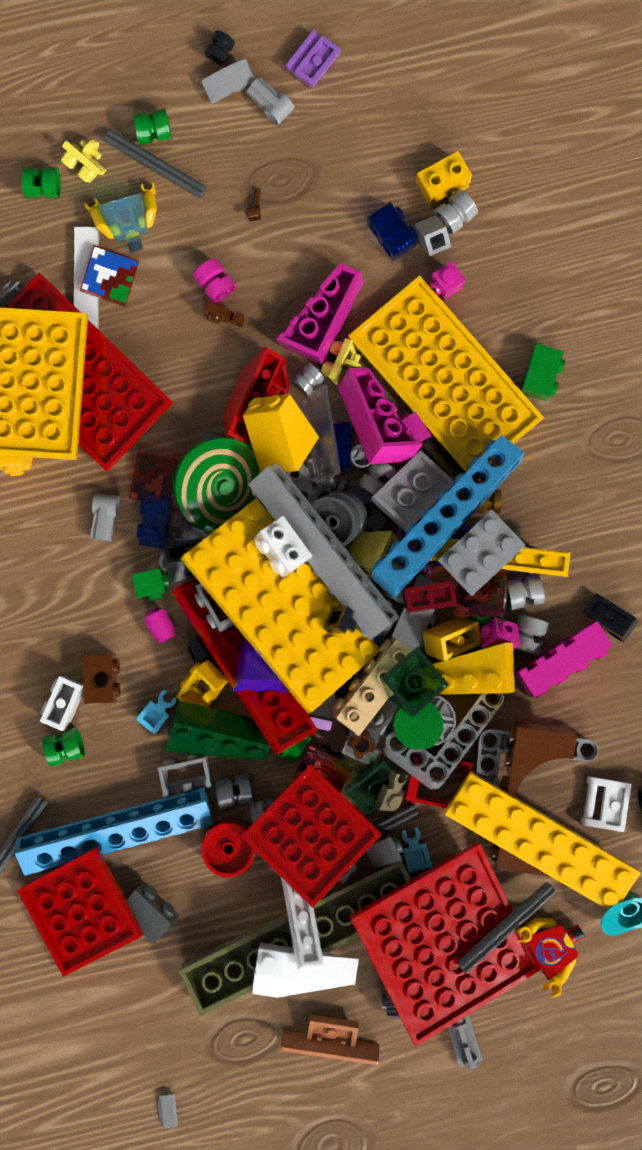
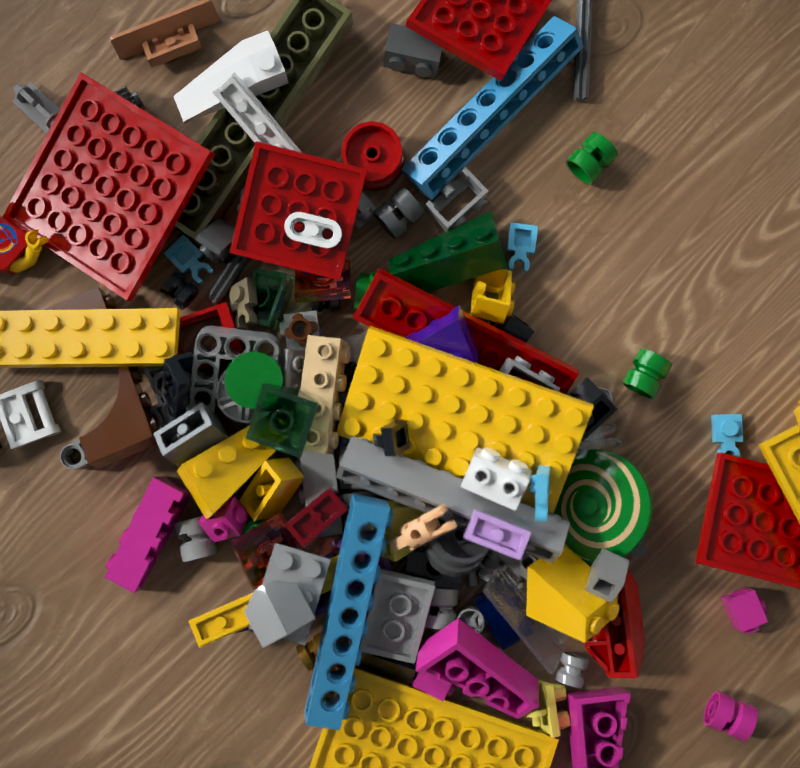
camera: 145 degrees right, 0 degrees up
white brick [40,676,84,731] -> none
reddish brown brick [83,654,121,704] -> none
light grey piece [90,493,120,542] -> none
clear red tile [129,452,181,507] -> none
green brick [132,568,170,601] -> none
clear blue brick [136,494,174,549] -> none
dark pink brick [144,607,176,644] -> none
reddish brown plate [202,301,245,327] -> none
lavender tile [309,716,332,731] -> none
dark grey axle [457,882,556,973] -> none
light grey wheel [504,573,545,610] -> none
black plate [583,593,638,642] -> none
none -> dark grey brick [153,403,228,468]
none -> black wheel [160,271,199,310]
none -> black bracket [161,352,194,419]
none -> light grey slope [244,581,316,648]
none -> white plate [285,212,342,248]
none -> light nougat hinge [388,504,458,552]
none -> lavender panel [463,509,531,560]
none -> medium azure plate [530,465,550,522]
none -> light grey brick [585,548,629,603]
none -> green wheel [622,348,672,400]
none -> medium azure plate [711,414,743,457]
none -> dark pink brick [721,587,768,634]

